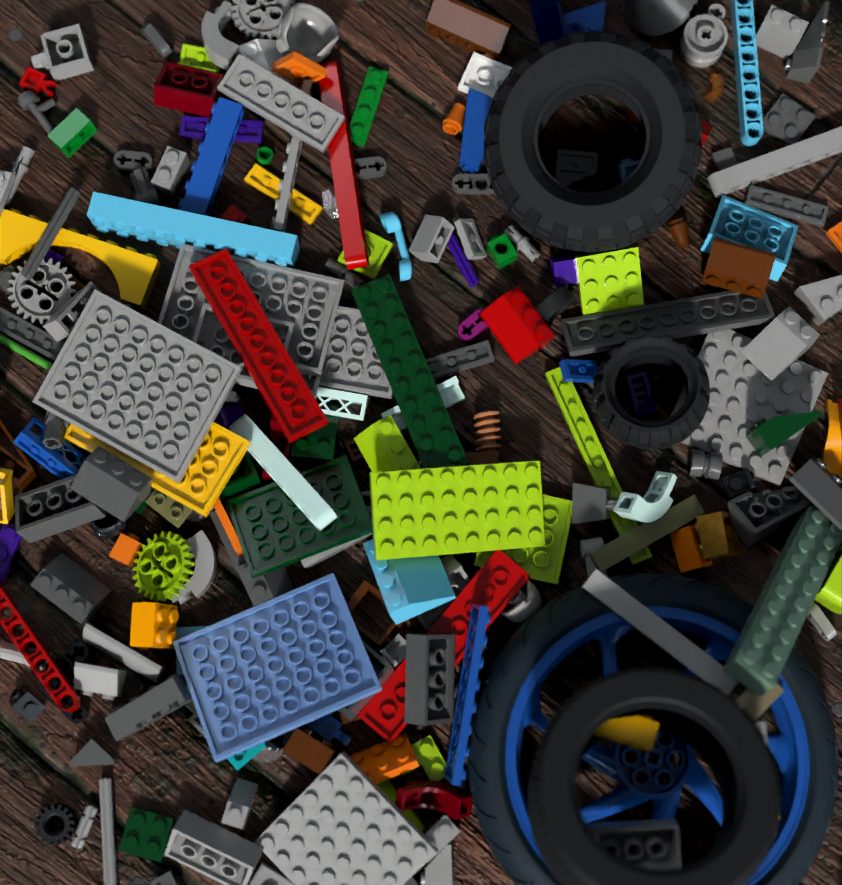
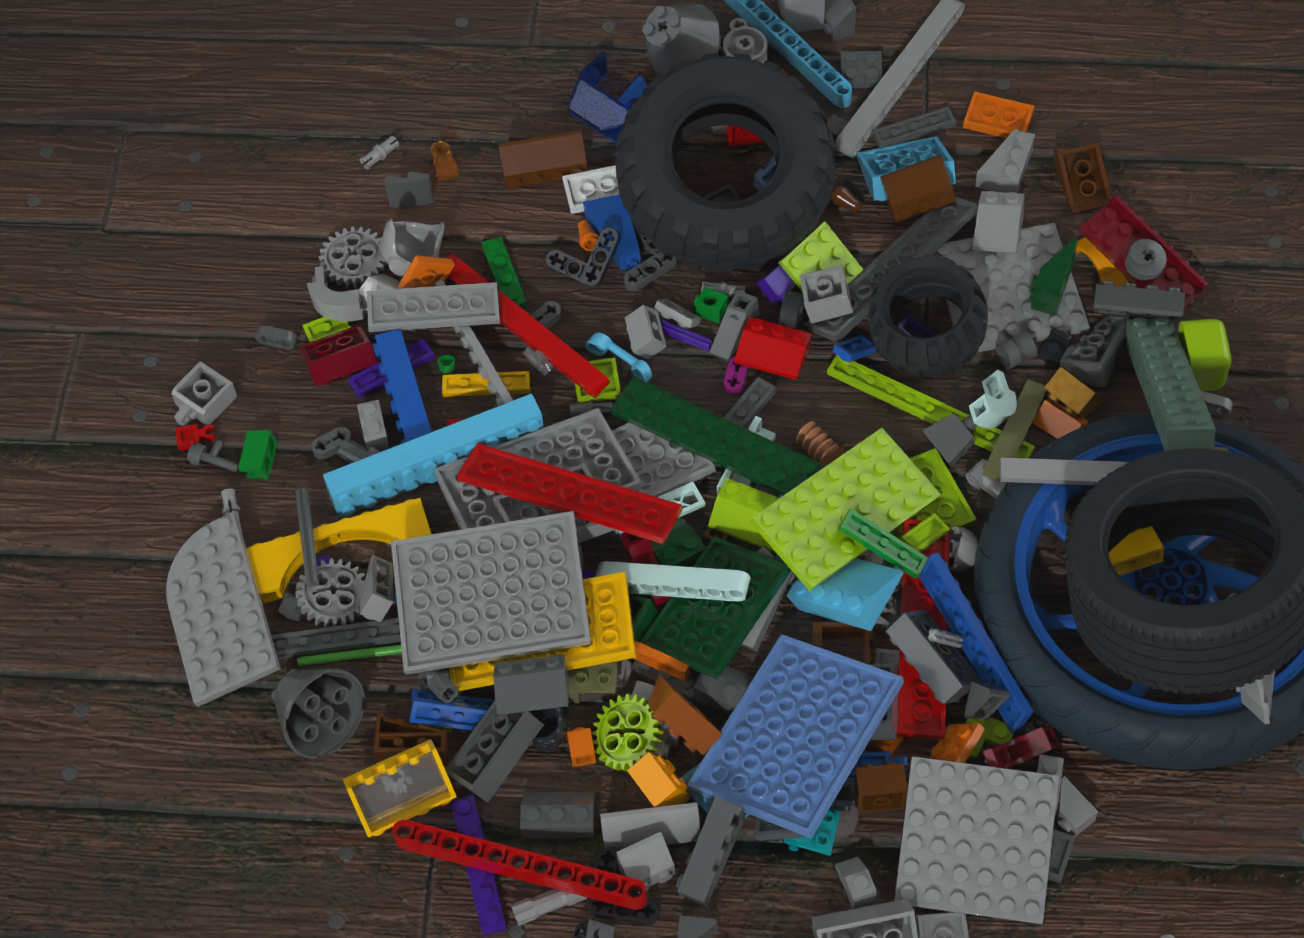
camera: 30 degrees left, 20 degrees down
none -> black beam [546,227,621,287]
none -> dark orange slope [648,675,722,755]
none -> dark grey slope [710,291,760,361]
none -> light grey slope [800,264,853,324]
none -> green plate [838,508,928,579]
none -> lime tile [900,513,950,553]
none -> light grey axle [928,628,964,648]
none -> dark grey slope [965,681,1010,720]

